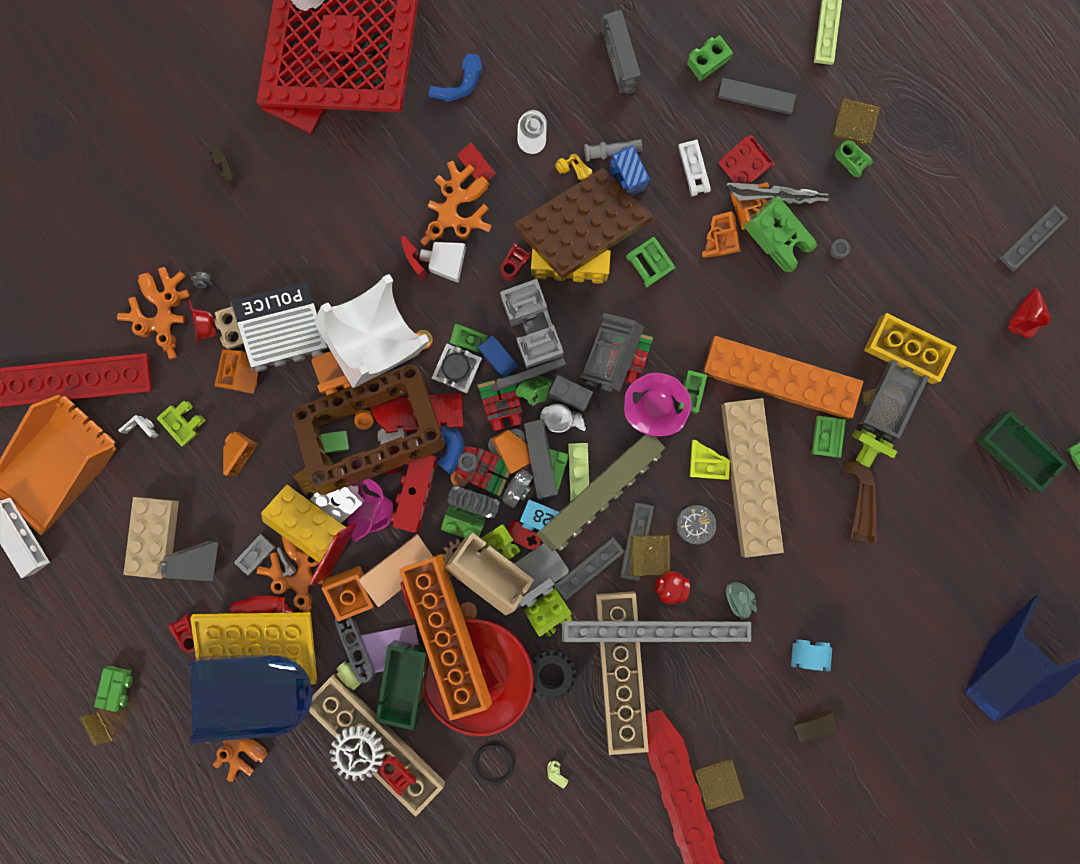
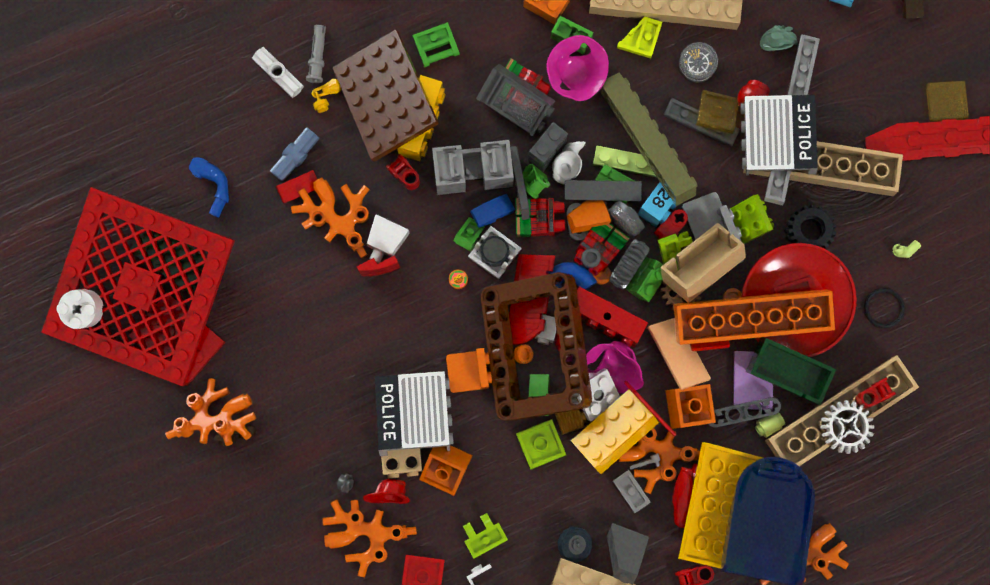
camera: 85 degrees left, 5 degrees down
orange slope [223,431,258,476] -> none
white piece [314,274,429,388] -> none
white cap [518,110,547,154] -> none
dark grey tile [554,537,625,601] -> none
dark grey door [601,10,641,94] -> none
blue container [609,145,650,196] -> none
none -> orange plant [165,378,256,446]
none -> white piece [252,47,304,98]
none -> sand blue piece [270,128,319,182]
none -> lime tile [516,419,566,470]
none -> black wheel [558,527,592,562]
none -> panel [741,95,818,176]

